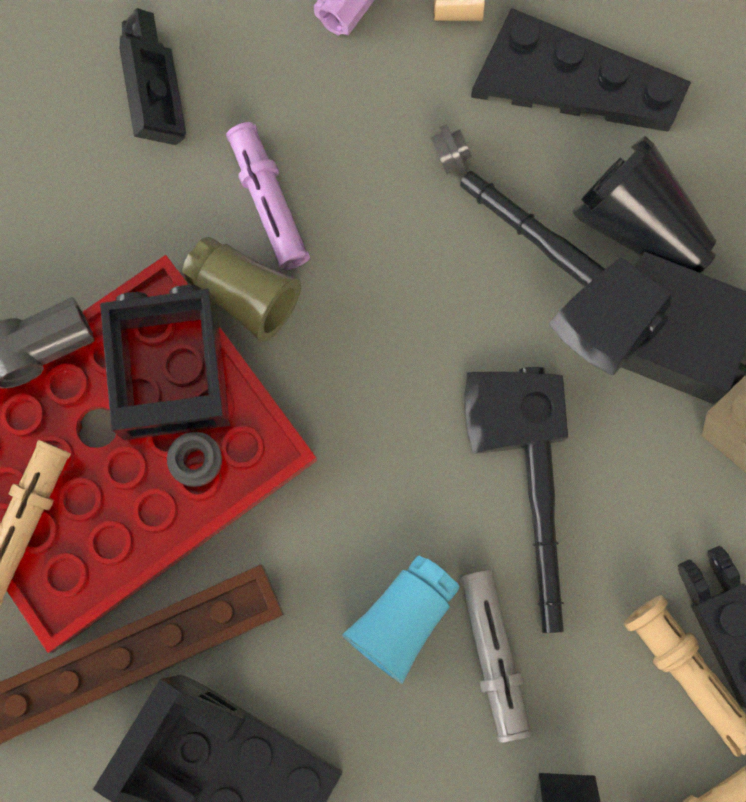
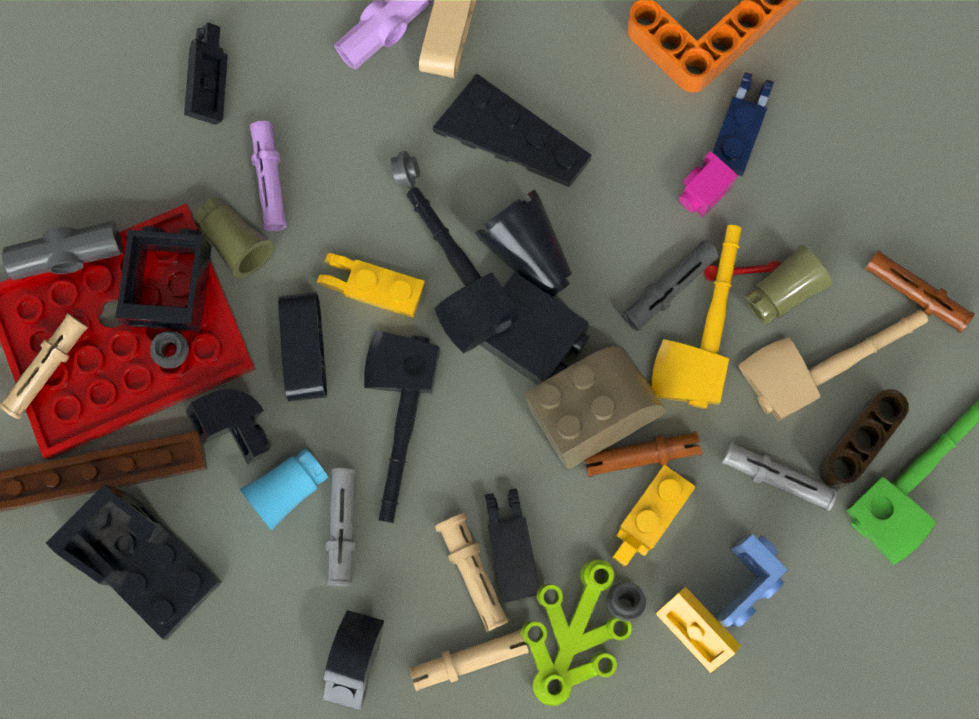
camera: 20 degrees right, 0 degrees up
none -> black brick [186,389,268,465]
none -> black beam [278,292,327,402]
none -> yellow hinge [317,253,426,318]

